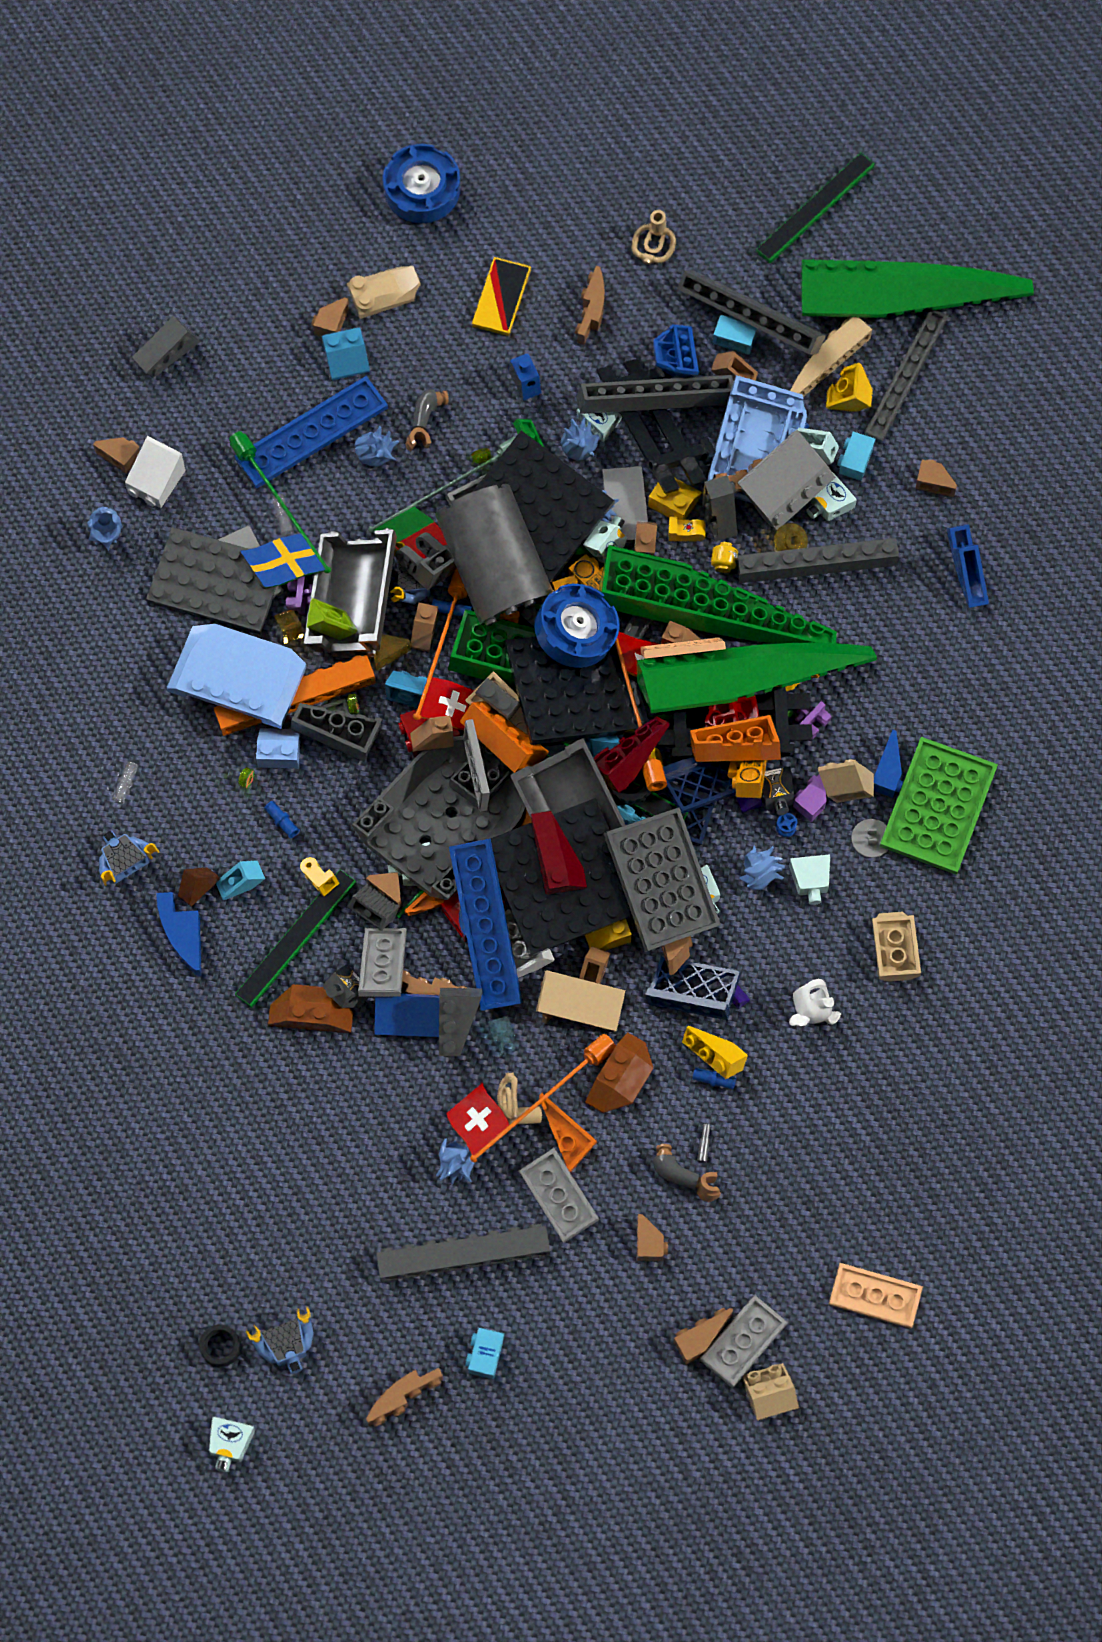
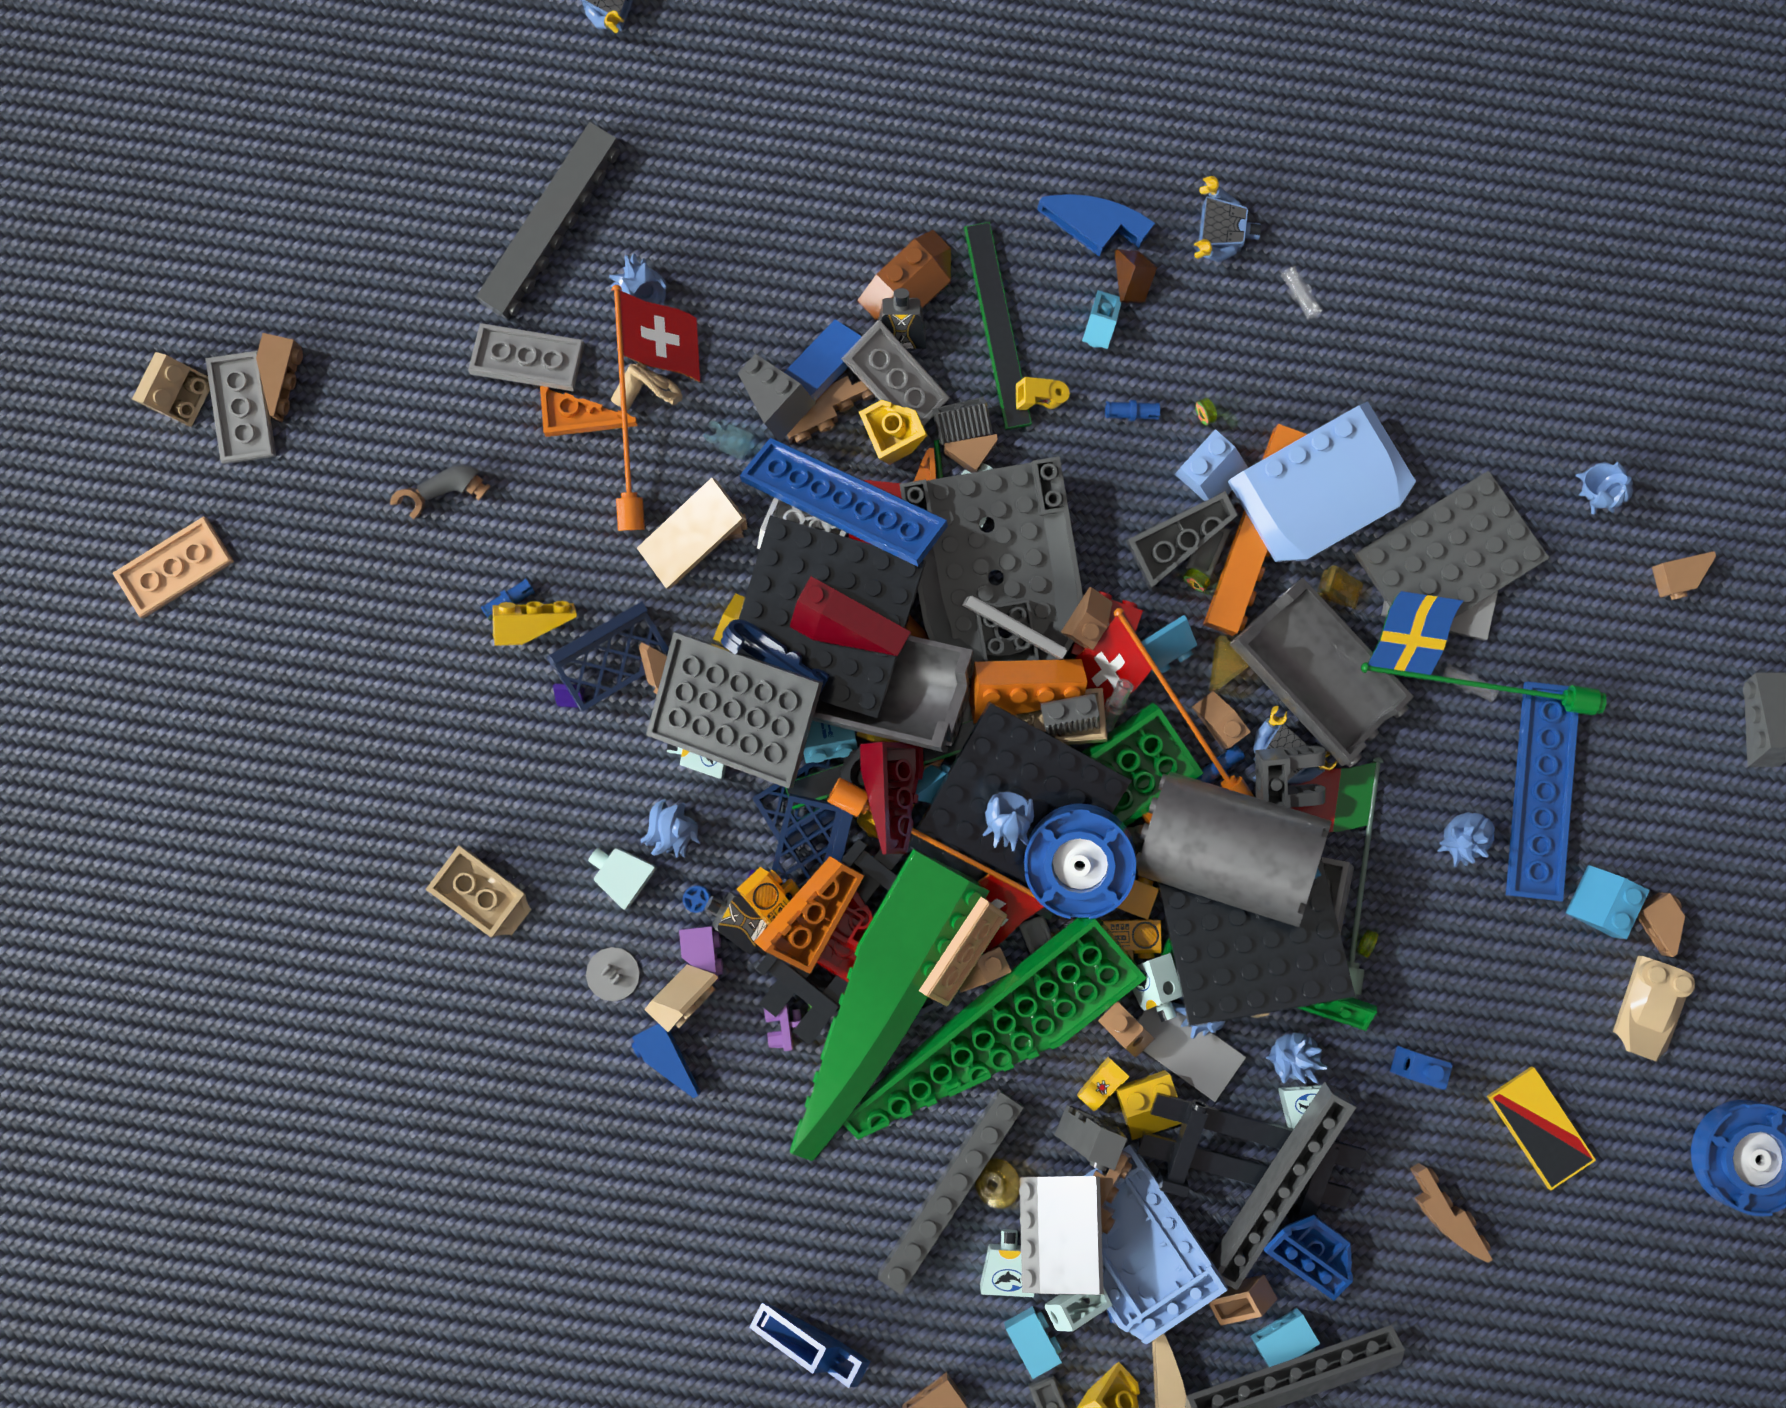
camera: 130 degrees right, 15 degrees up
white slope [125,436,186,508] -> none
medium lavender hips [286,576,313,615] -> none
lime slope [307,598,358,640] -> none
medium nougat slope [366,1368,443,1426] -> none
piece [405,389,449,452] -> none
medium azure brick [465,1328,504,1379] -> none
medium nougat slope [579,946,611,984] -> none
dark orange wedge [585,1032,653,1113] -> none
tan piece [631,210,676,265] -> none
medium nougat slope [637,1214,668,1261] -> none
flat silver pin [697,1124,711,1163] -> none
yellow head [711,542,738,573] -> none
white piece [789,979,841,1026] -> none
bright green plate [879,737,998,875] -> none
none -> dark blue piece [721,619,829,694]
none -> yellow slope [859,400,927,465]
none -> medium blue hair [982,792,1034,852]
none -> clear pin [1105,679,1134,731]

